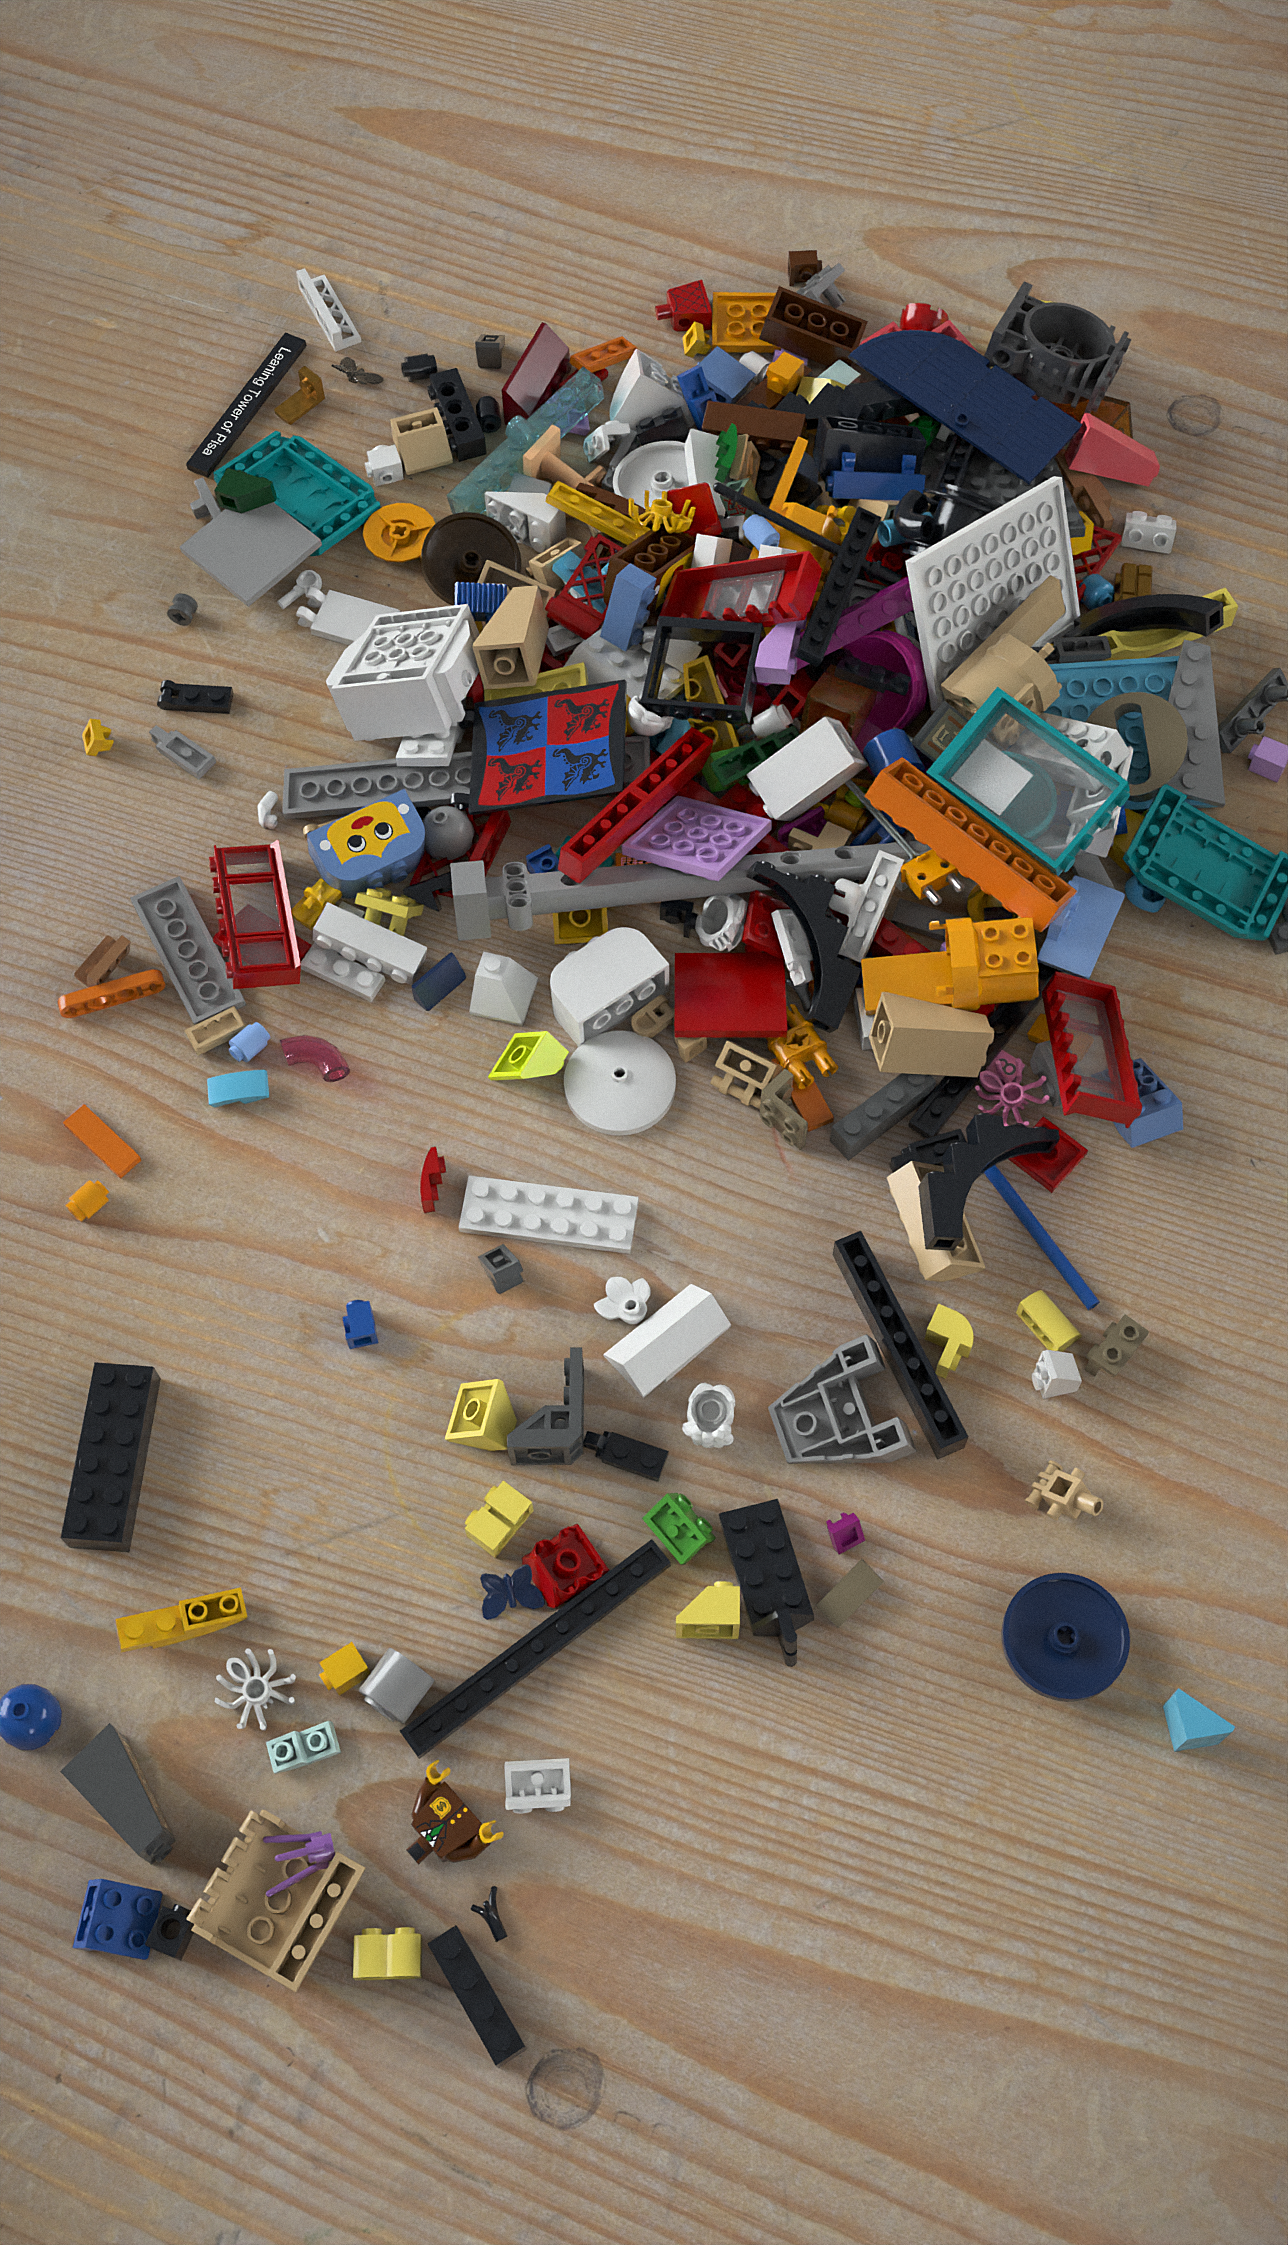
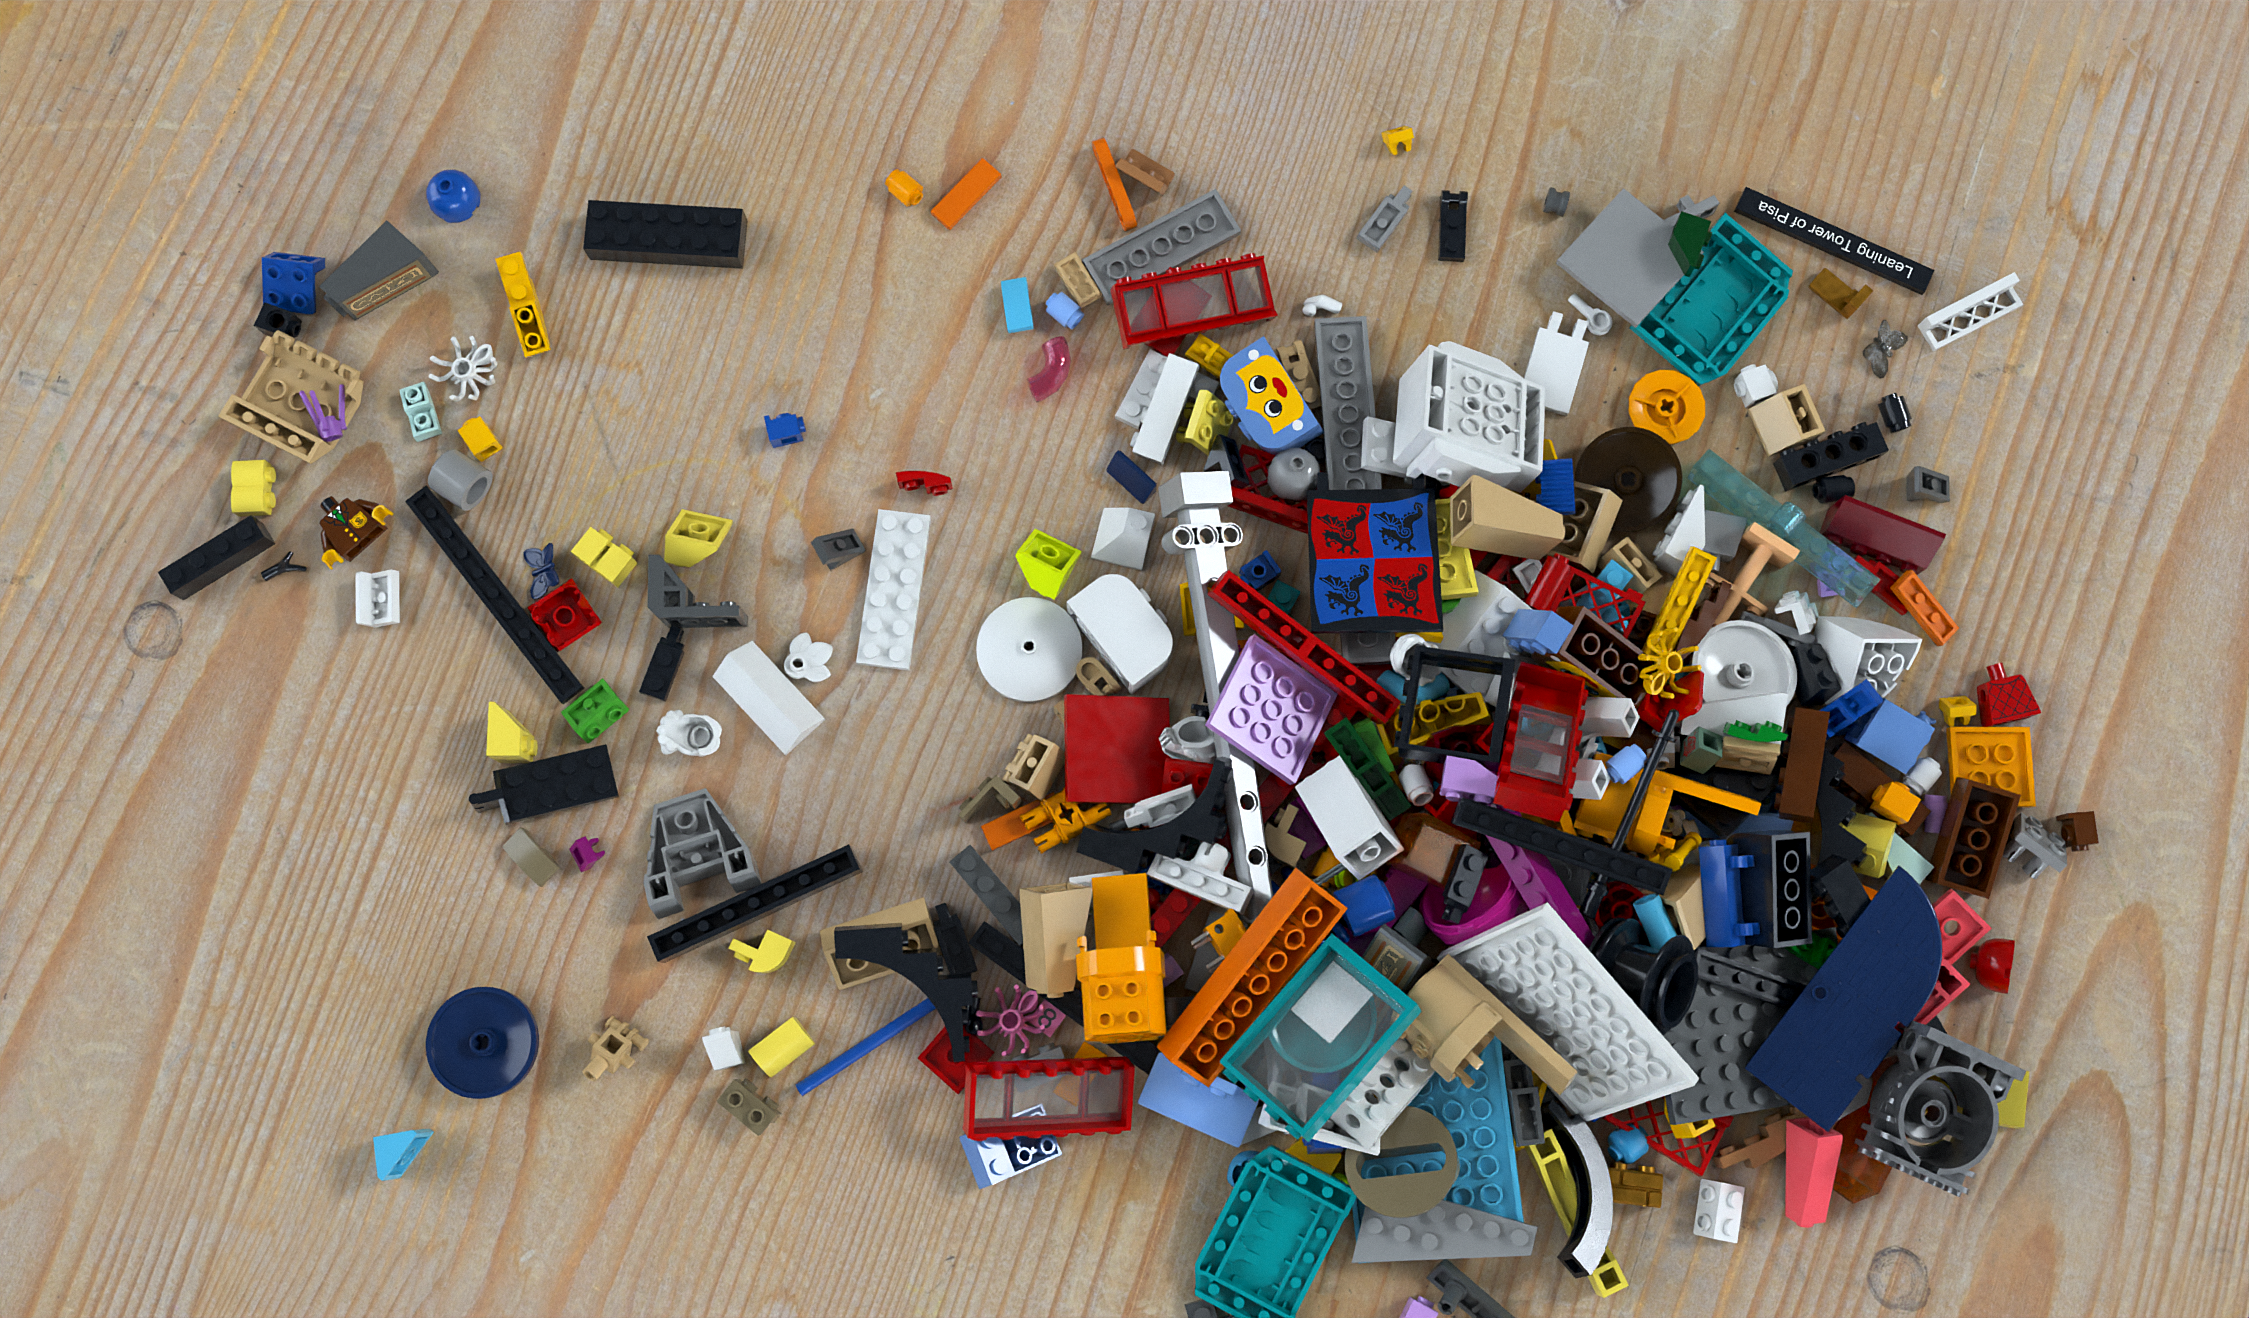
camera: 85 degrees right, 15 degrees up
black cylinder [893,489,935,543] -> none

